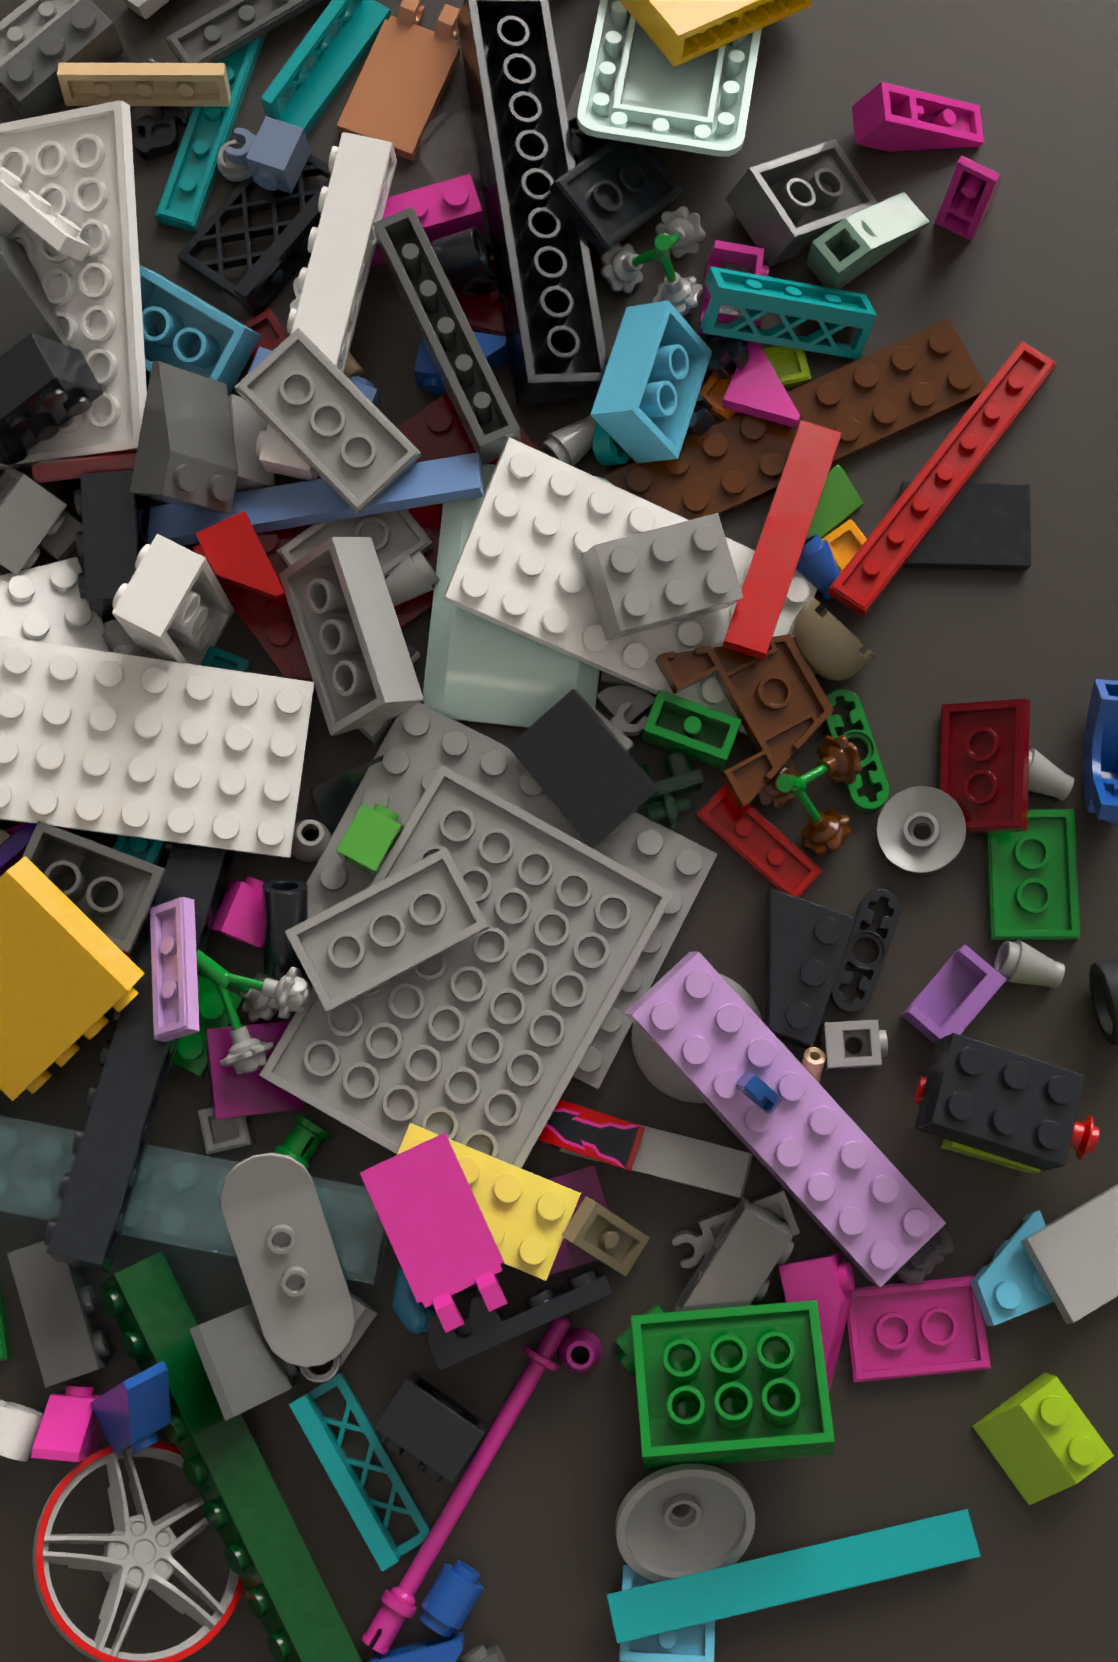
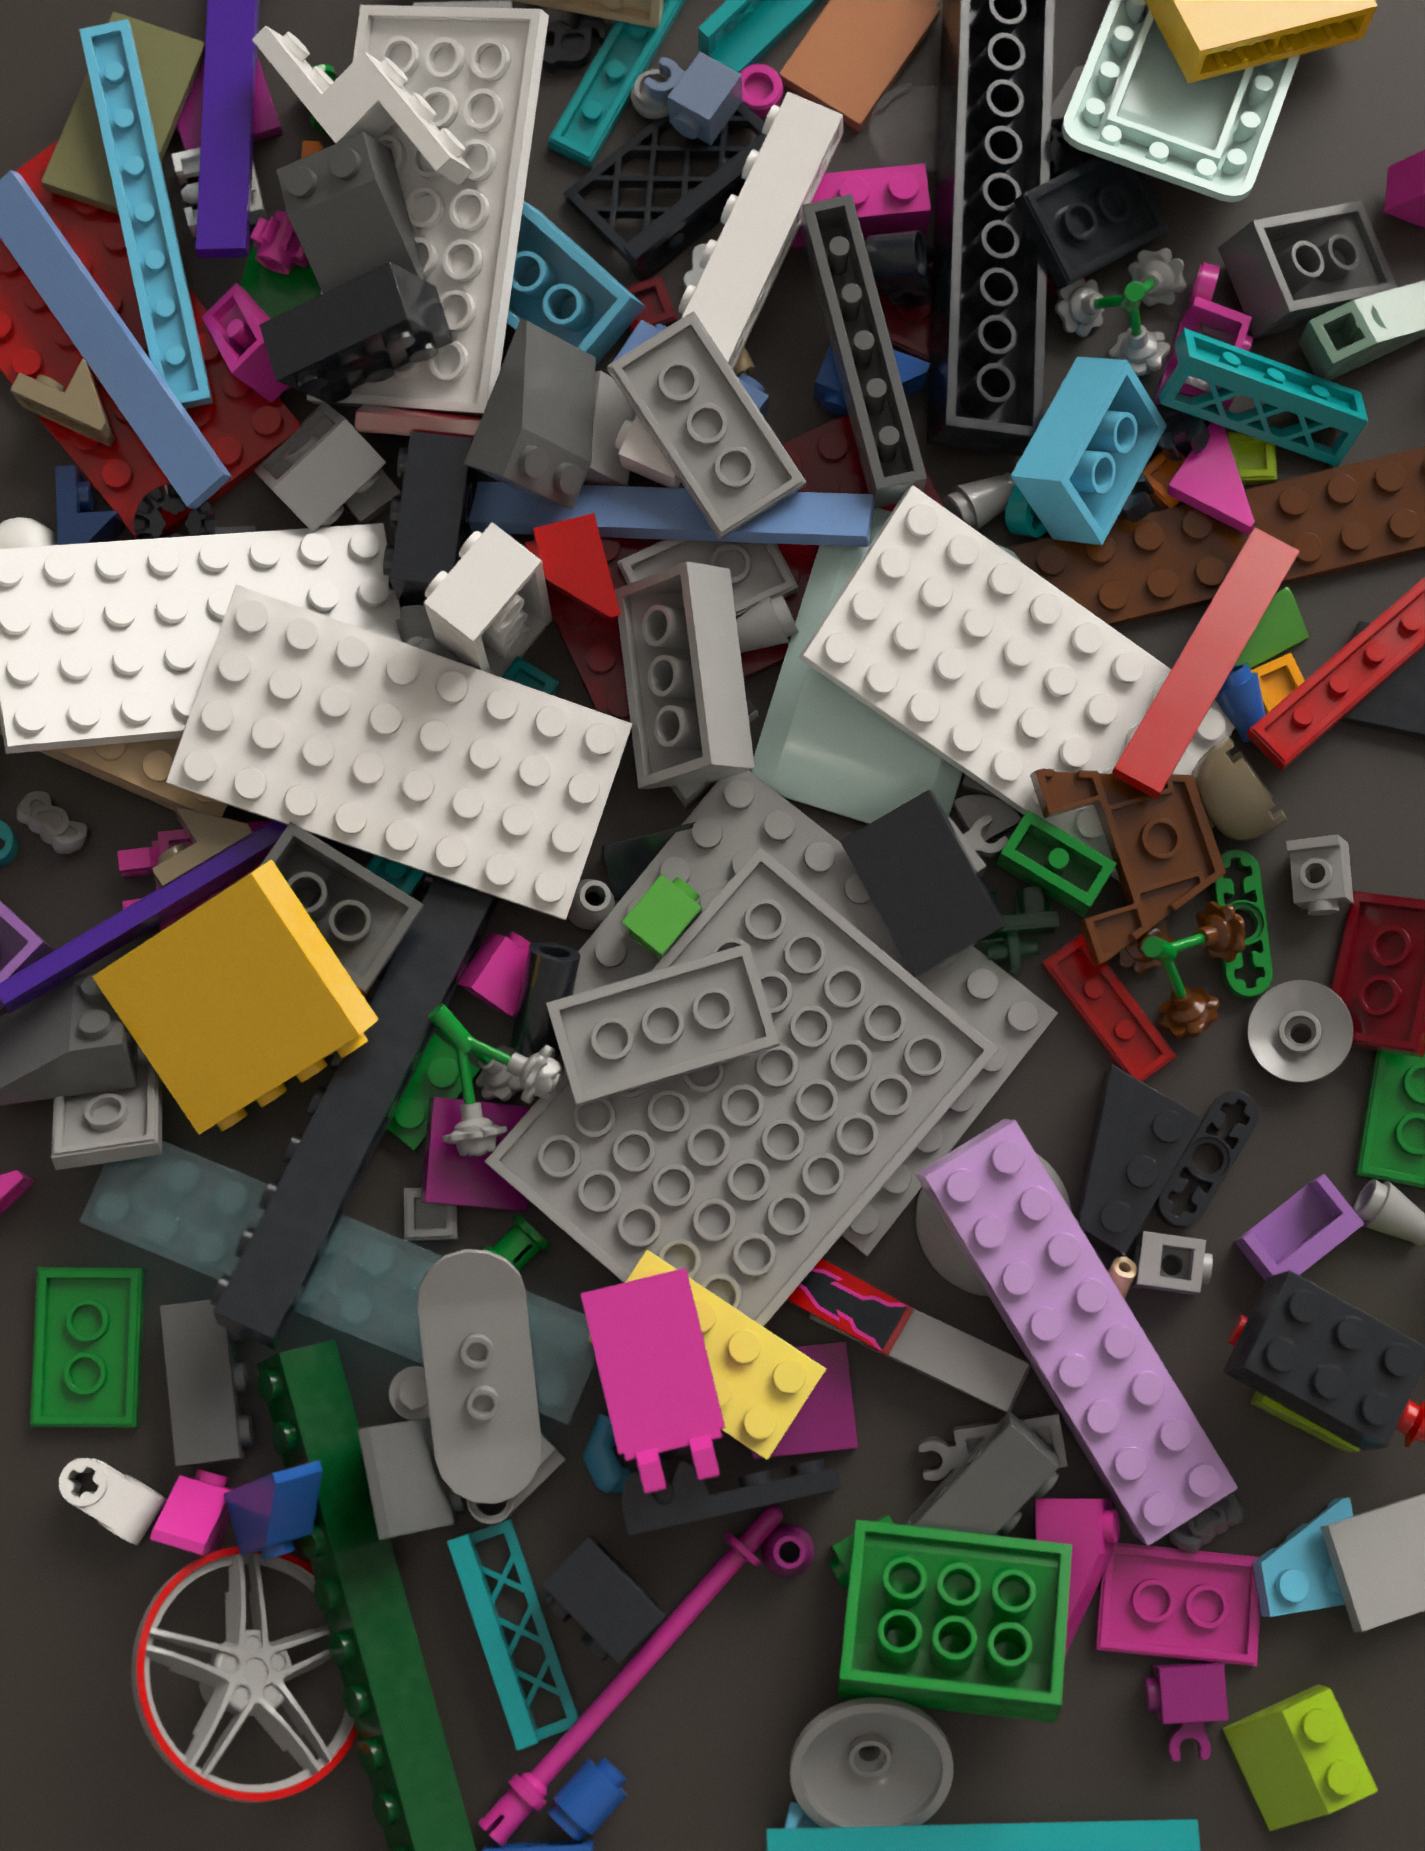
camera: 10 degrees right, 0 degrees up
lavender tile [150,897,200,1042] -> none
dark tan slope [561,1196,650,1277] -> none
light grey brick [581,513,744,641] -> none
blue tile [736,1072,782,1114] -> none
none -> light grey brick [389,1366,430,1420]
none -> dark pink tile [739,64,783,117]
none -> magenta brick [1144,1662,1228,1761]
none -> dark pink tile [1187,262,1220,307]
none -> light grey brick [1286,834,1354,916]

